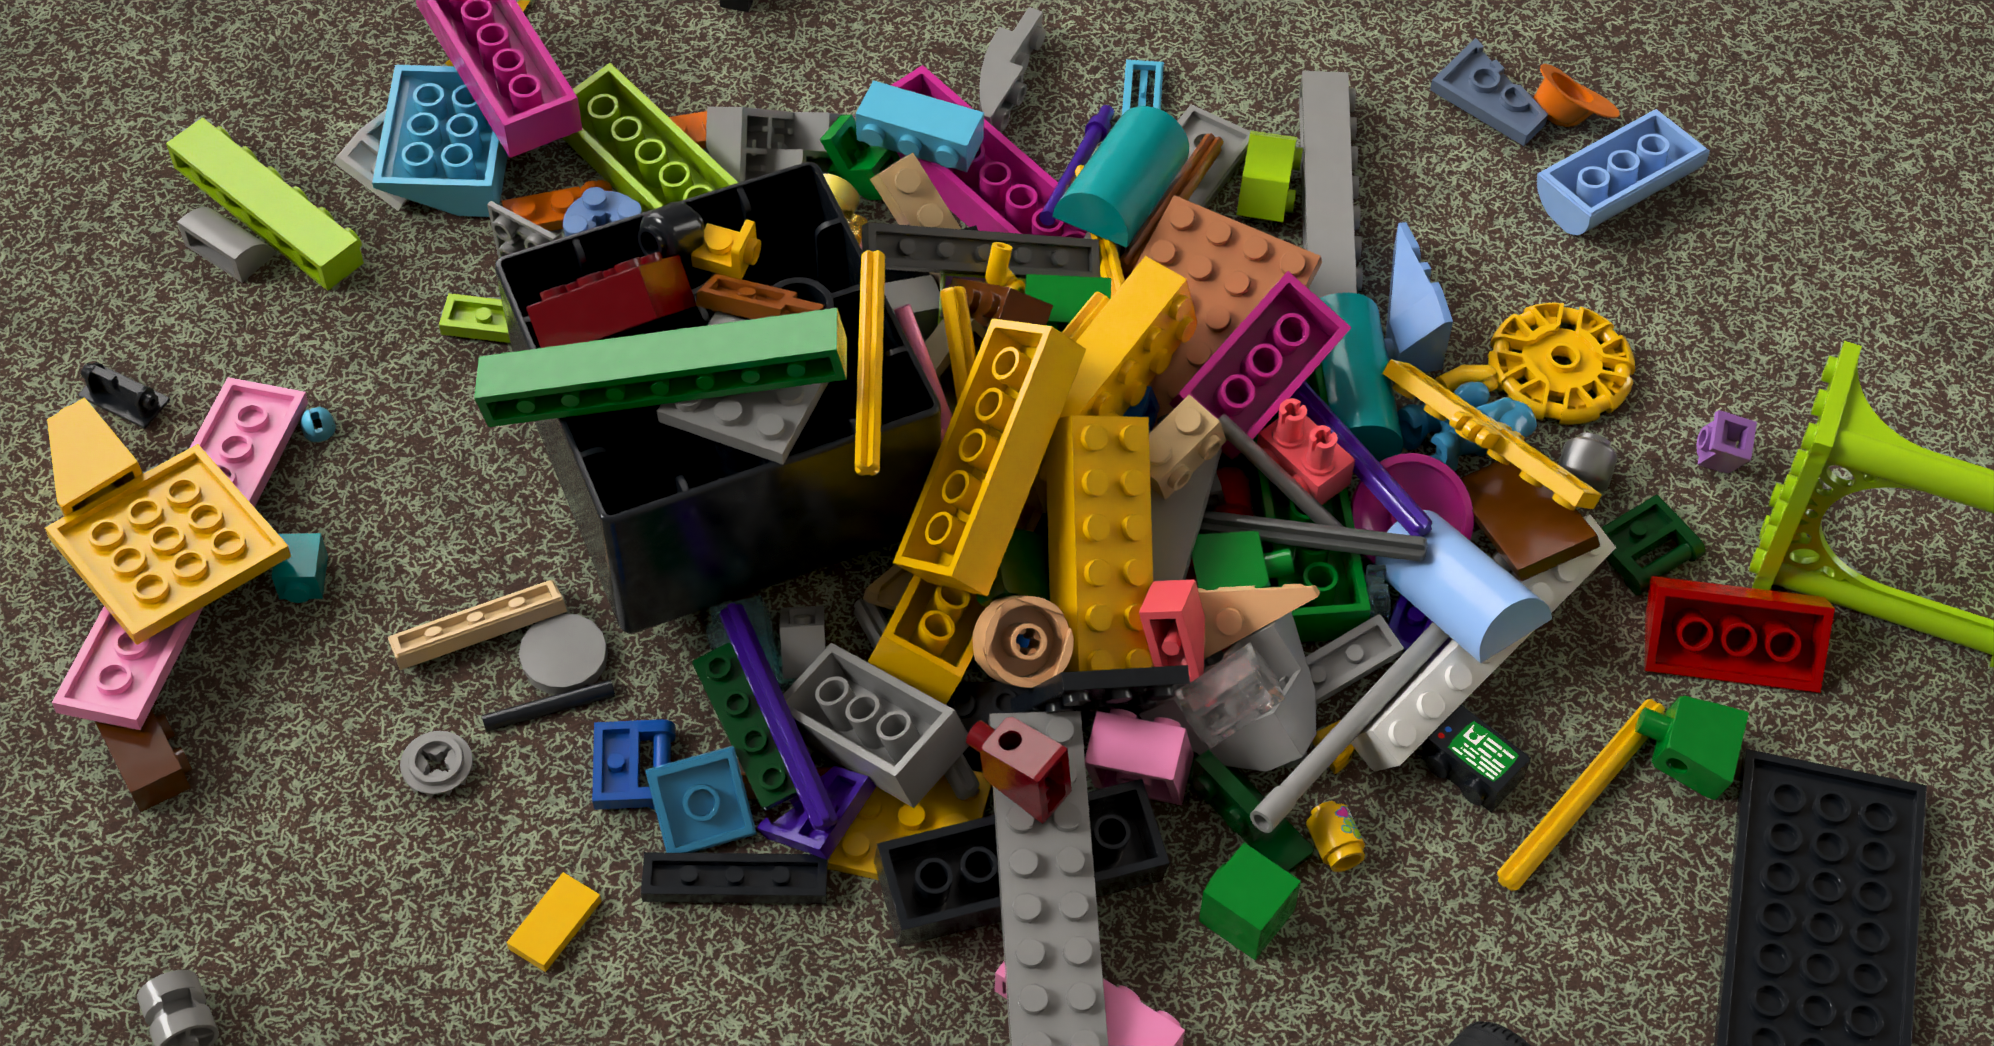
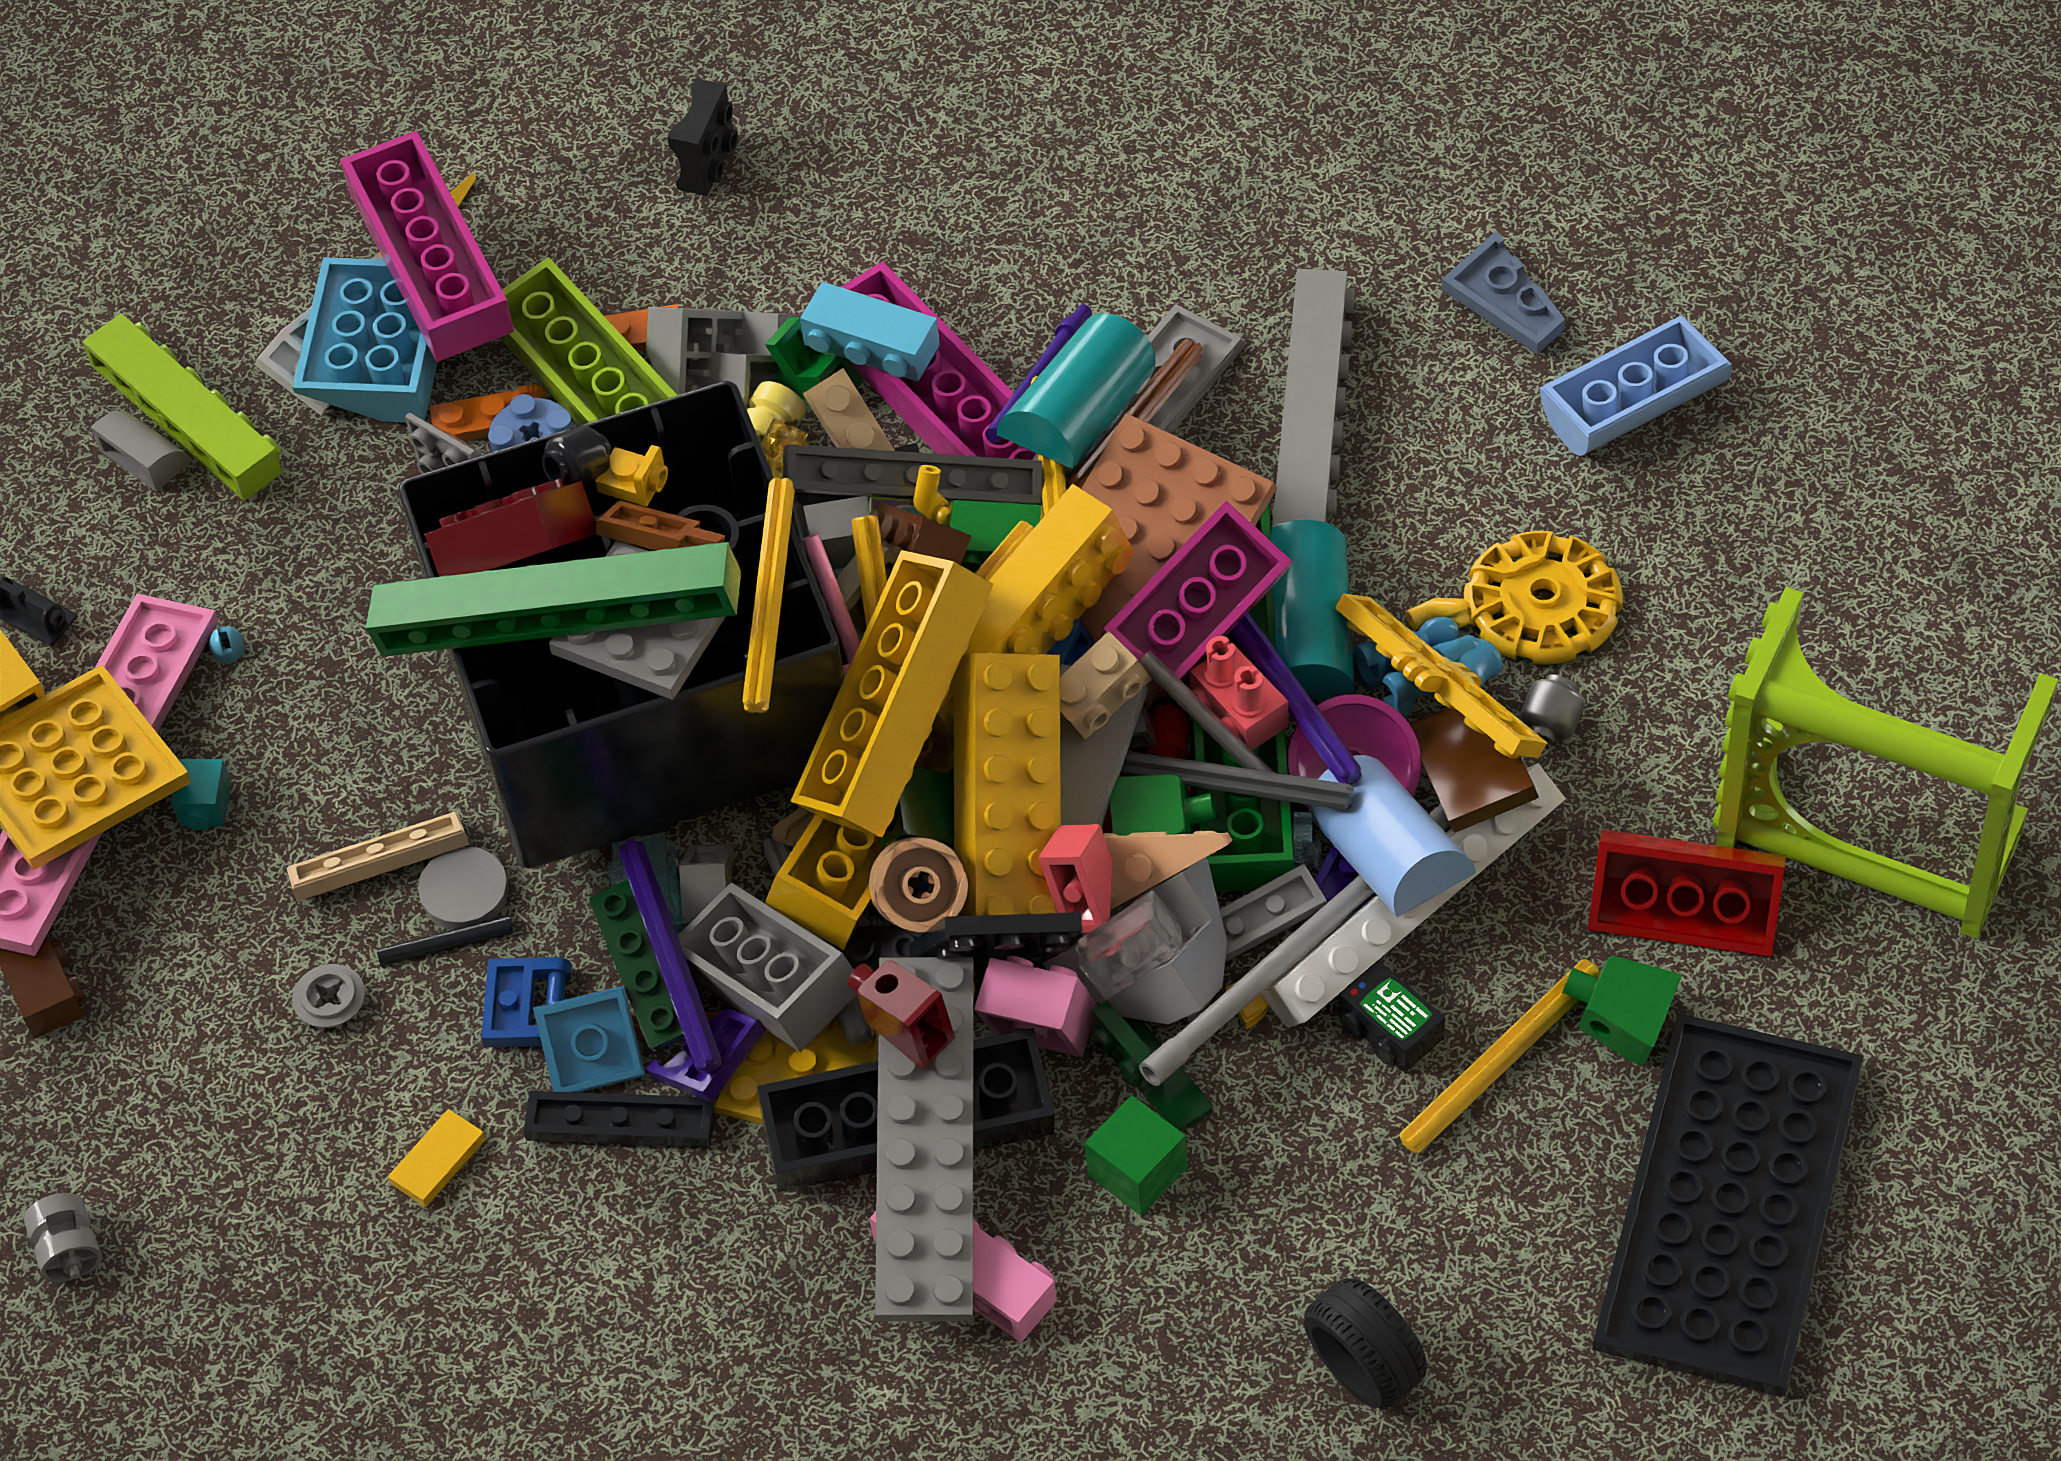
camera: 10 degrees right, 0 degrees up
lime plate [439,293,510,343] -> none
light grey slope [979,7,1046,132] -> none
medium azure tile [1122,59,1164,115] -> none
lime brick [1236,131,1303,222] -> none
yellow brick [1306,801,1365,872] -> none
medium blue wedge [1384,222,1453,372] -> none
orange piece [1533,63,1620,127] -> none
dark green plate [1601,494,1706,595] -> none
medium lavender brick [1696,410,1757,473] -> none

